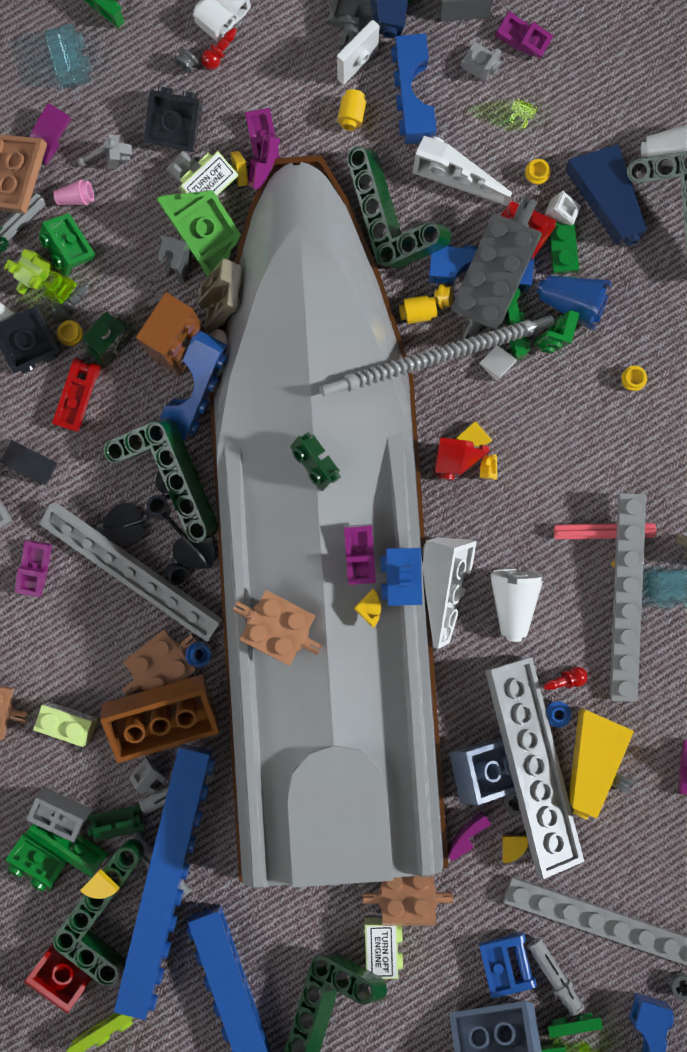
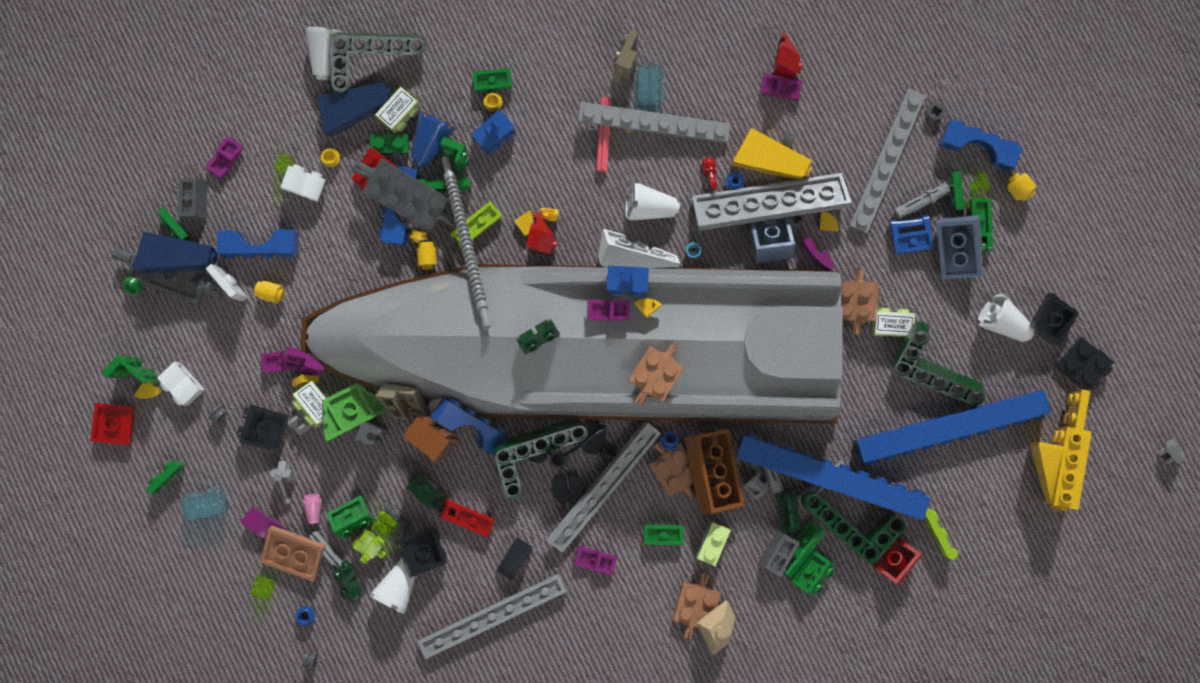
camera: 80 degrees left, 0 degrees up
yellow plate [57,320,83,346] -> none
yellow tile [80,869,120,899] -> none
red bar [201,28,237,70] -> none
dark green beam [347,146,451,268] -> none
white wedge [413,136,512,206] -> none
light grey bracket [460,42,502,82] -> none
white slope [479,346,517,381] -> none
white slope [544,191,581,226] -> none
none -> white brick [281,164,326,202]
none -> brick [375,87,420,134]
none -> lime plate [450,201,503,250]
none -> blue brick [471,110,516,155]
none -> green plate [472,68,512,92]
none -> green plate [644,524,683,545]
none -> medium azure hinge [686,242,701,258]

